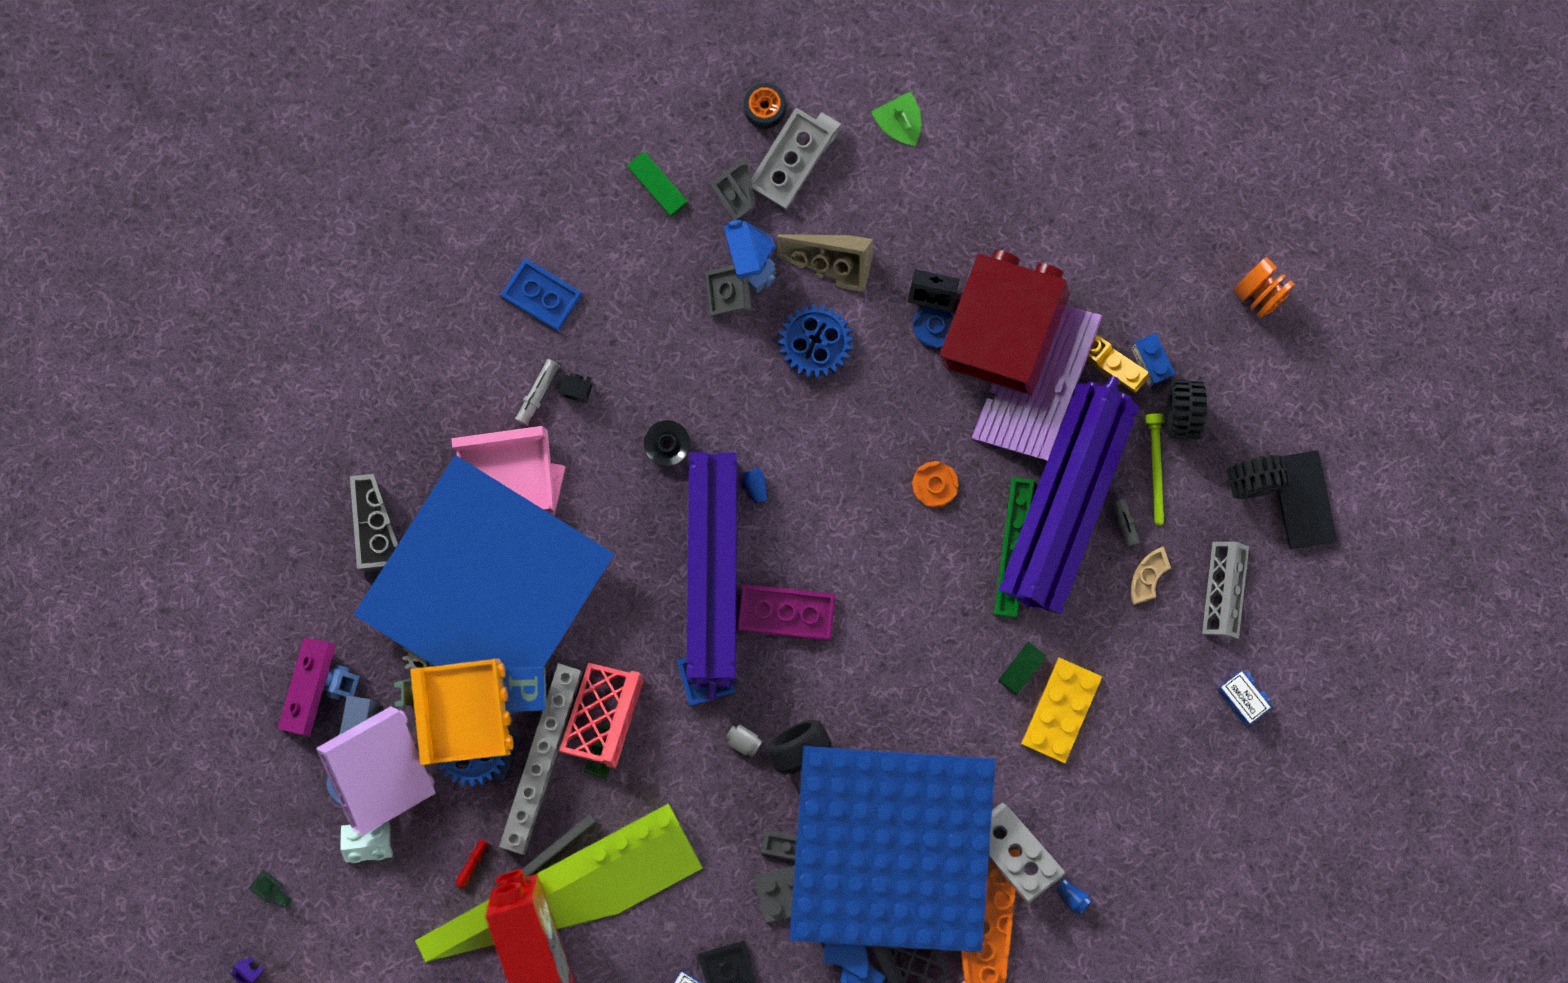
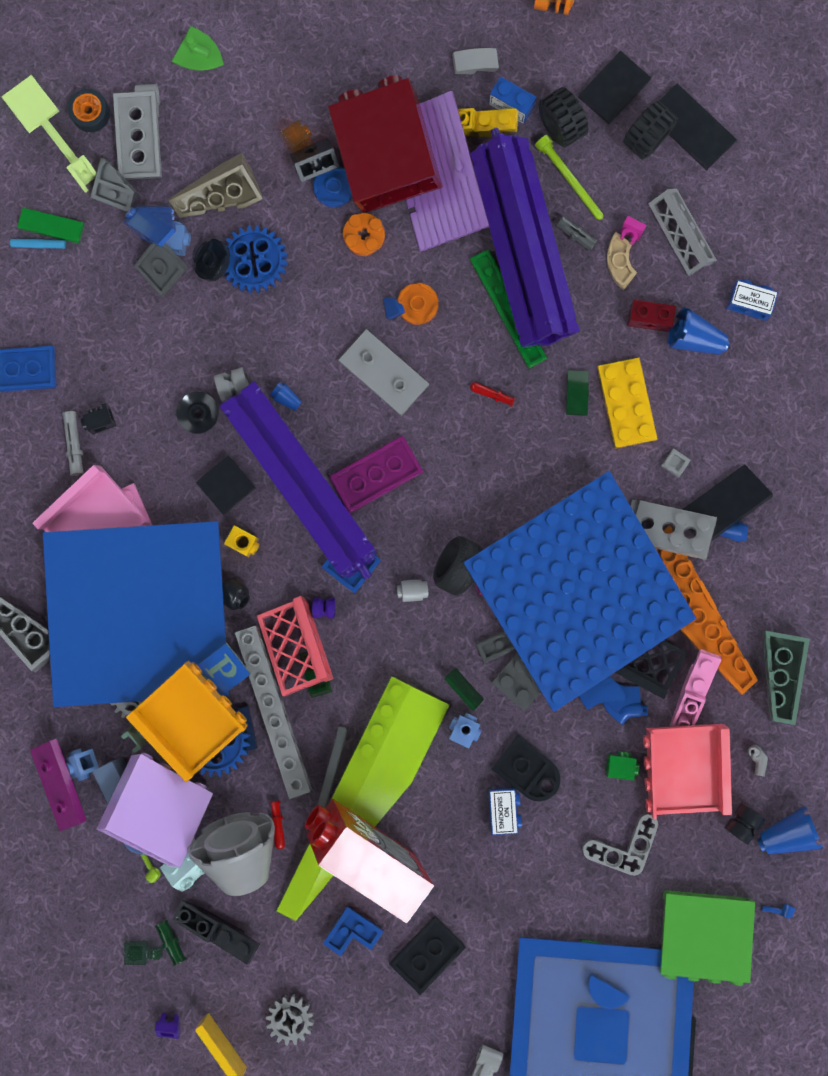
camera: 35 degrees left, 5 degrees up
none -> yellowish green piece [2,75,97,193]
none -> dark azure piece [10,239,66,249]
none -> lime hand [140,854,161,883]
none -> dark green pin [154,920,186,966]
none -> black slope [172,900,260,964]
none -> light grey cone [188,812,275,896]
none -> black tile [194,239,230,282]
none -> black tile [195,455,256,515]
none -> light grey wheel [214,367,249,402]
none -> black head [222,578,250,610]
none -> yellow brick [224,525,260,557]
none -> clear orange brick [281,120,312,153]
none -> dark purple wheel [312,597,335,619]
none -> light grey plate [339,329,429,417]
none -> orange plate [343,213,385,256]
none -> blue tile [384,297,405,319]
none -> dark green slope [444,668,484,711]
none -> medium blue brick [449,713,482,748]
none -> light grey slope [452,48,499,75]
none -> red piece [470,382,516,407]
none -> black tile [578,51,651,125]
none -> dark pink tile [620,216,647,245]
none -> dark red brick [627,300,676,332]
none -> light grey tile [661,448,691,478]
none -> blue cone [667,307,730,355]
none -> black tile [682,464,773,541]

